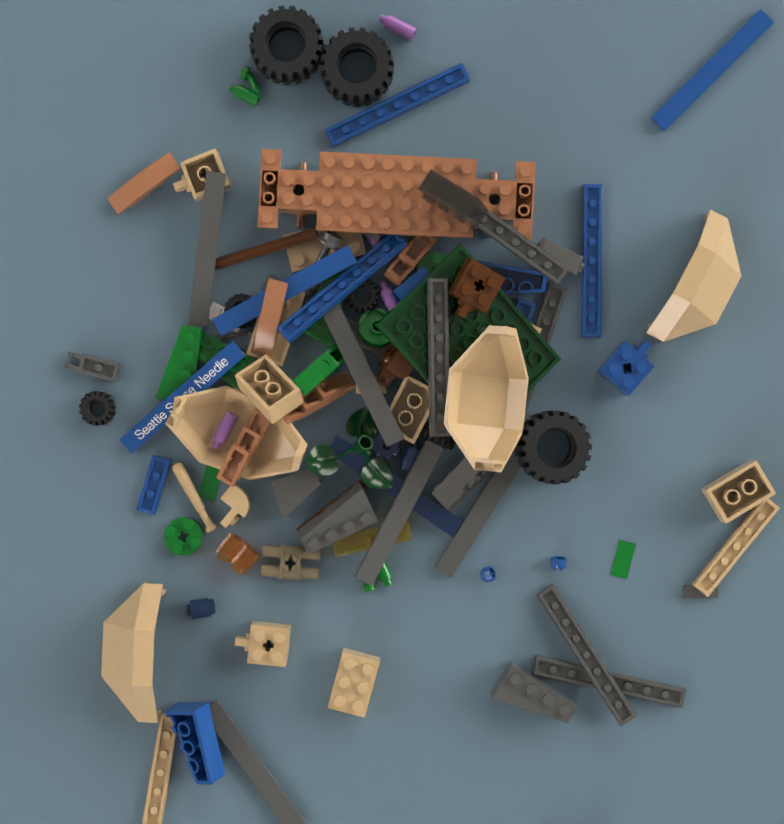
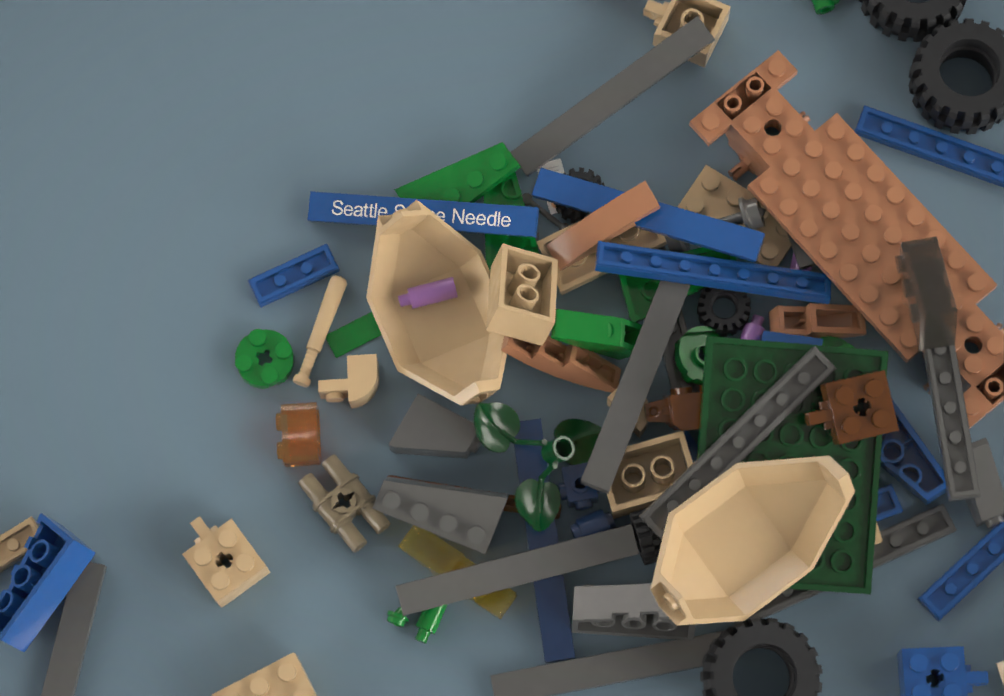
camera: 55 degrees right, 15 degrees down
dark grey hinge [64,351,121,382] -> none
black tyre [79,391,116,426] -> none
tan panel [101,581,166,723] -> none
dark blue brick [187,598,216,619] -> none
reddish brown axle [215,228,319,270] -> none
nougat slope [216,409,270,487] -> none

